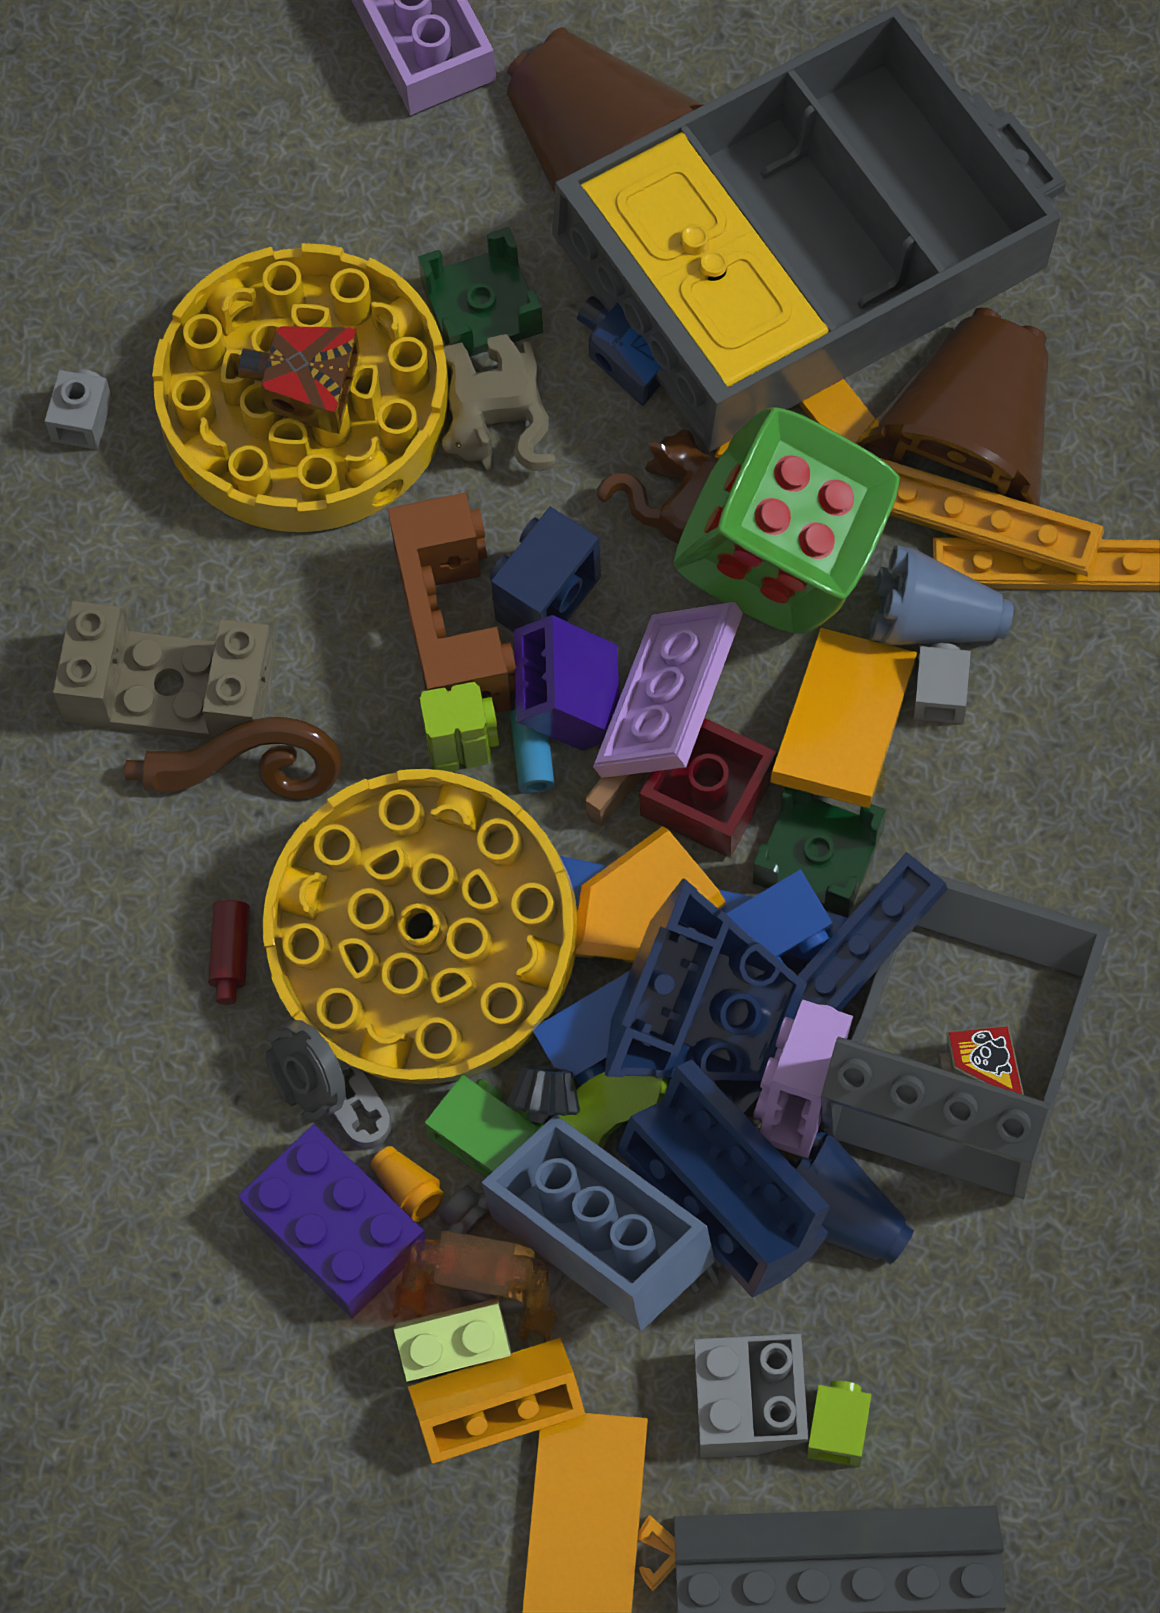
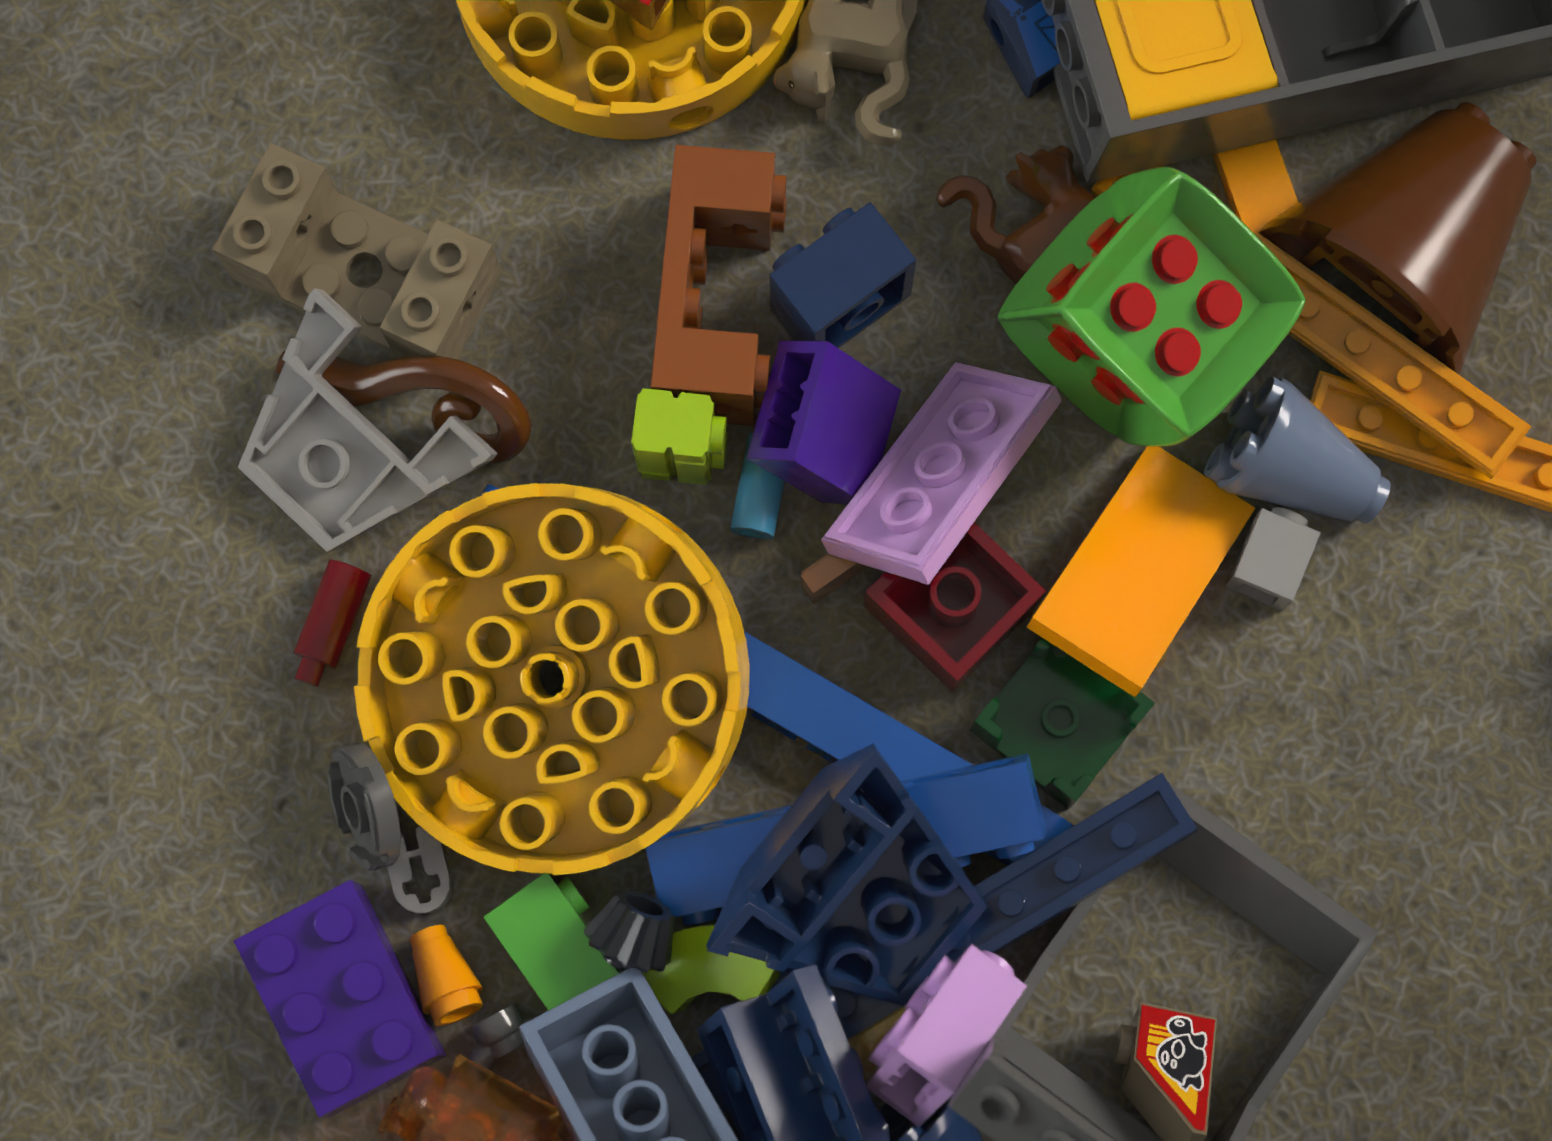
camera: 15 degrees right, 10 degrees up
light orange tile [575,826,726,963] -> none
none -> light grey wing [238,288,498,552]

